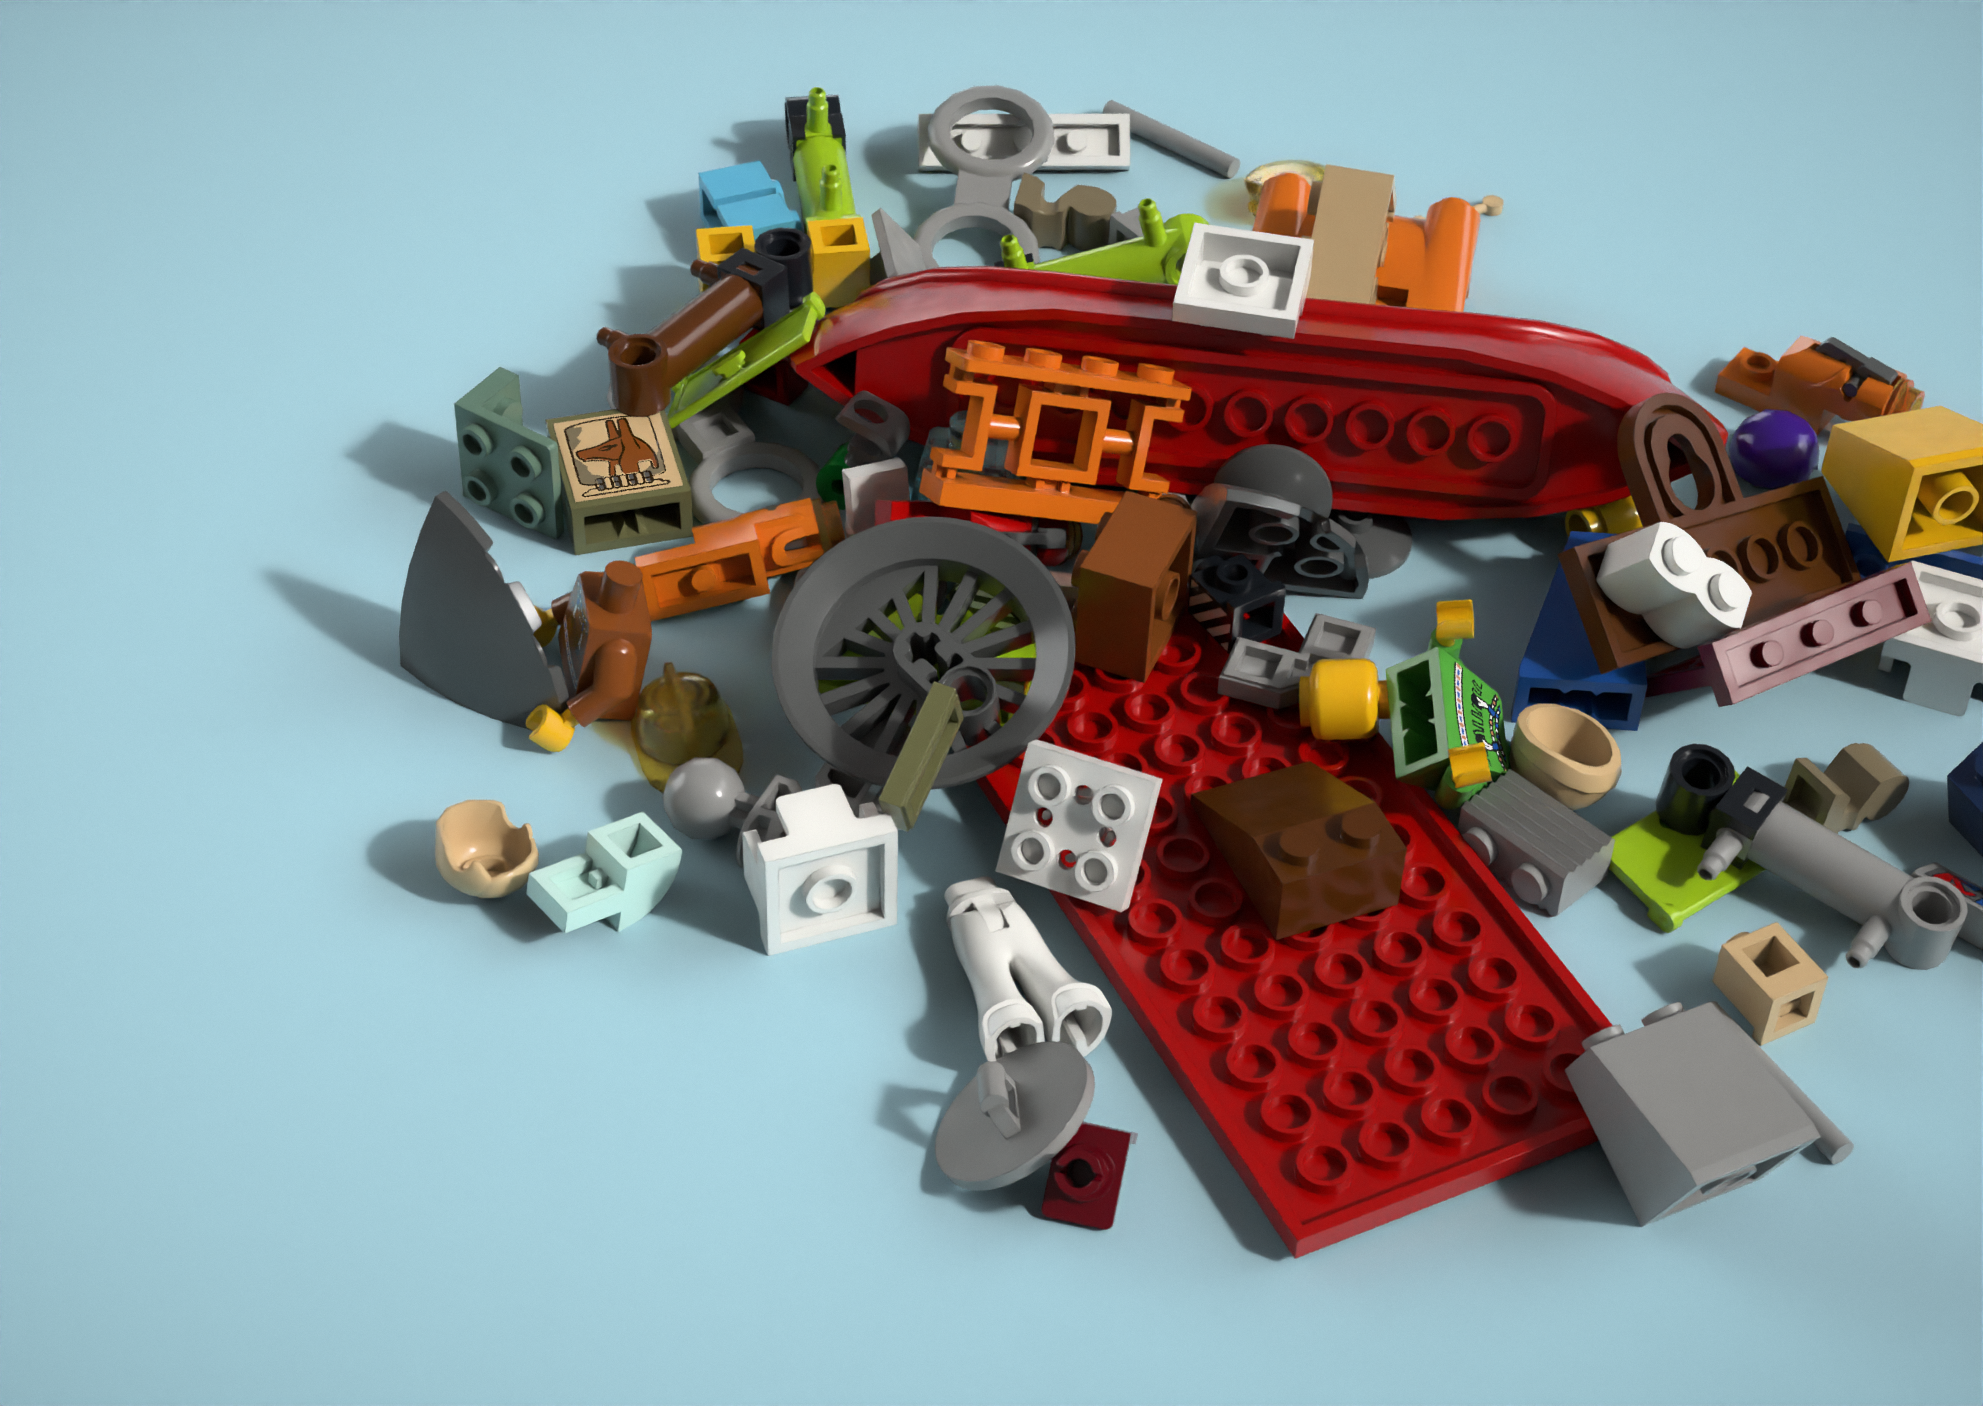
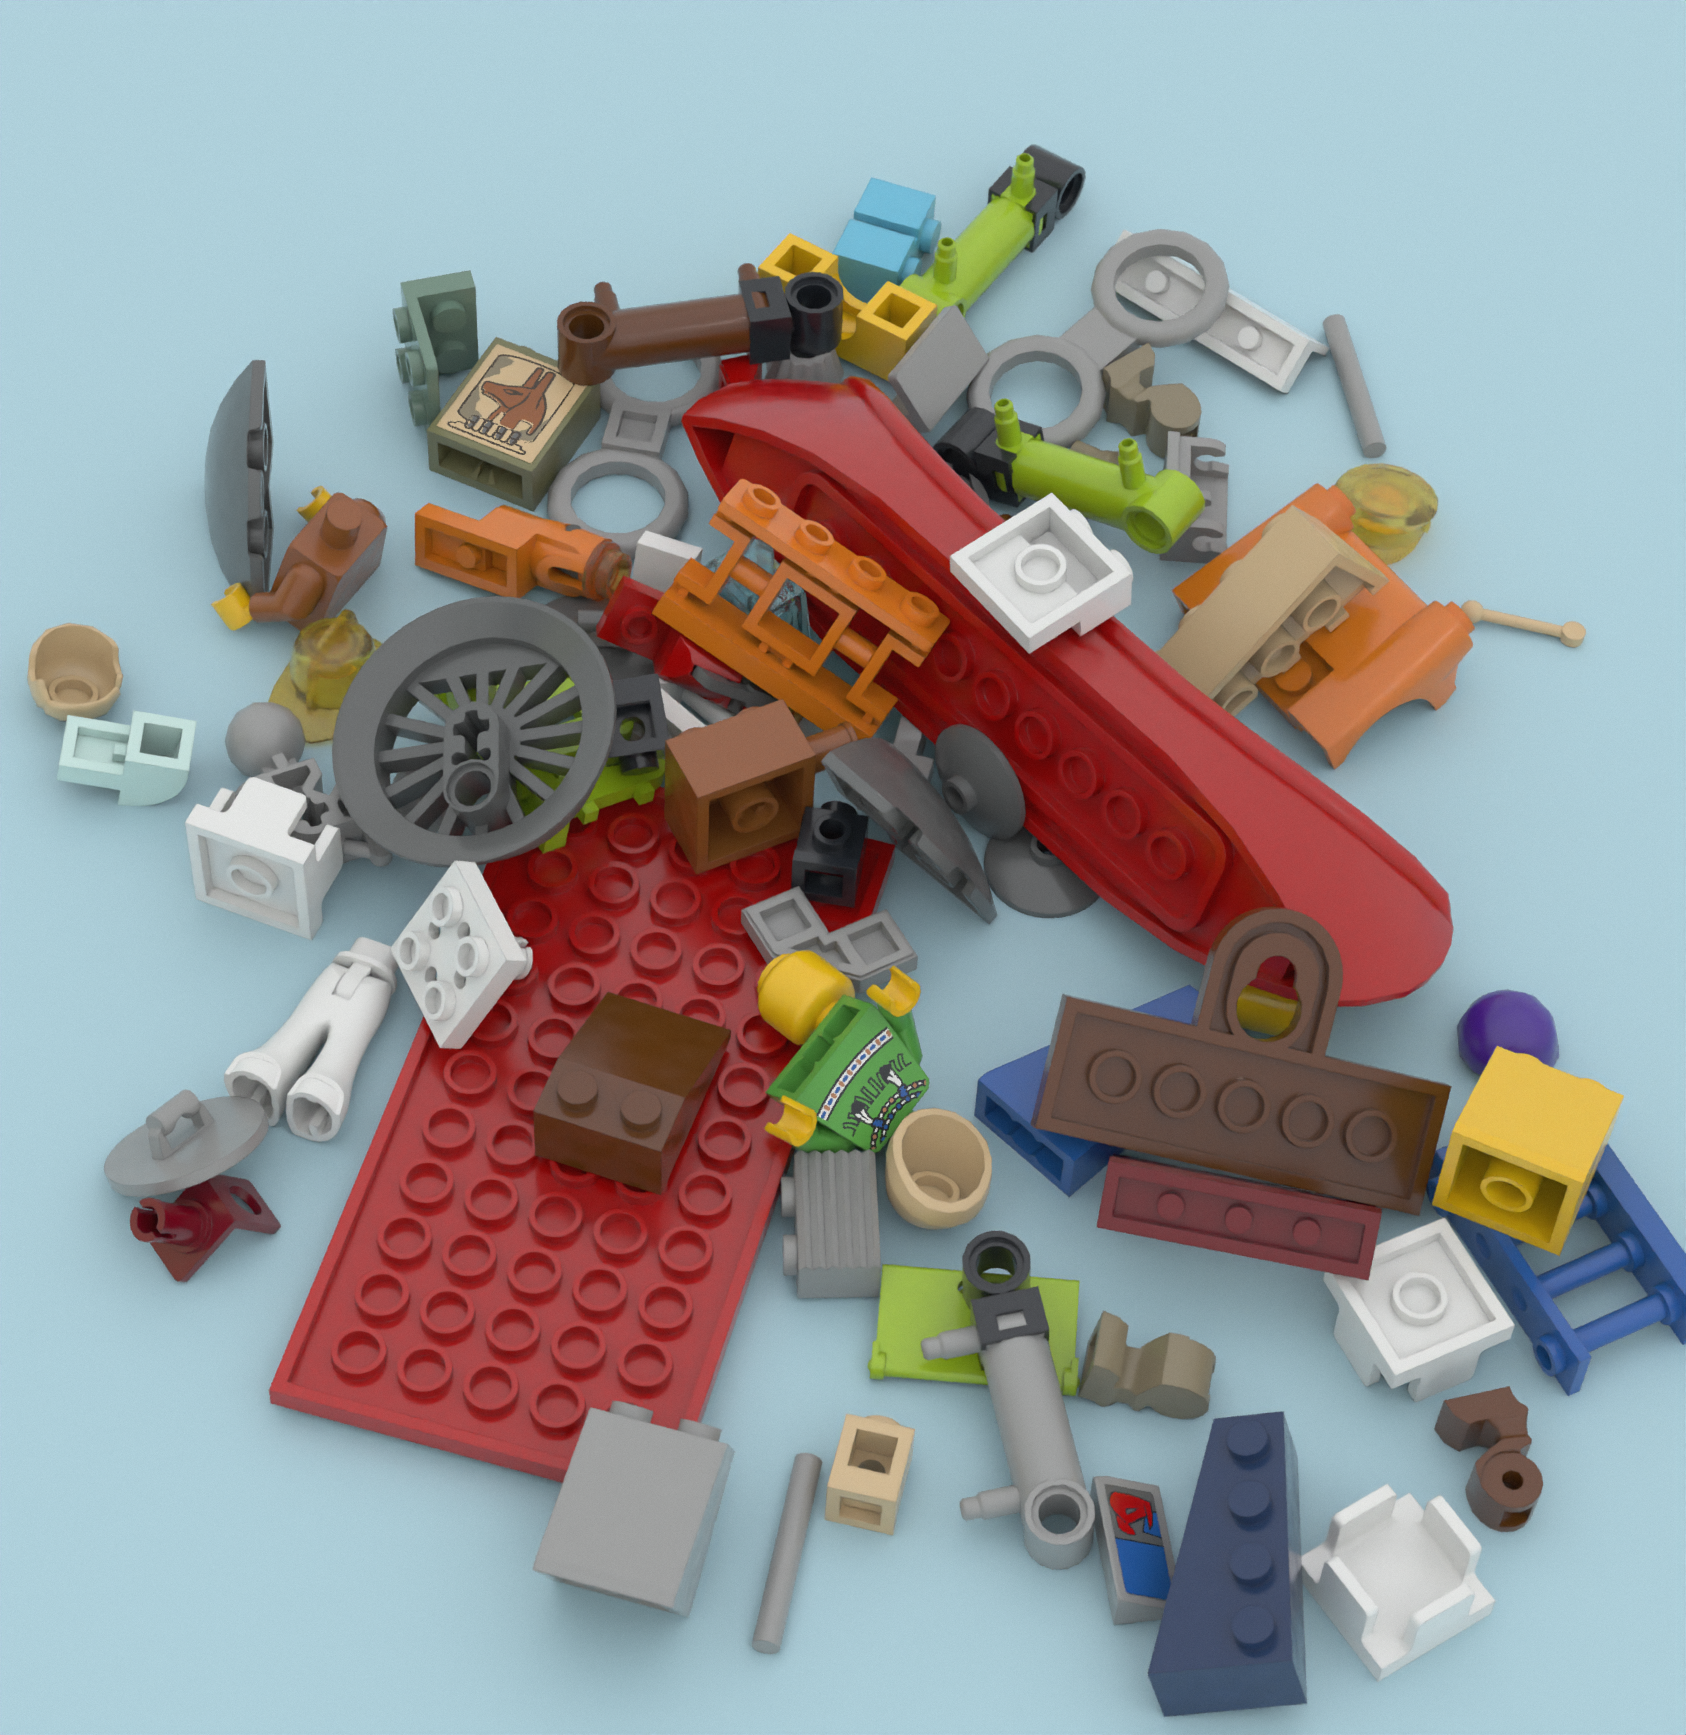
camera: 40 degrees right, 10 degrees up
lime door [667,292,826,429] -> none
dark grey leg [816,390,910,510] -> none
olive tile [878,681,964,832] -> none
white brick [1596,522,1752,649] -> none
orange plate [1715,336,1925,435] -> none

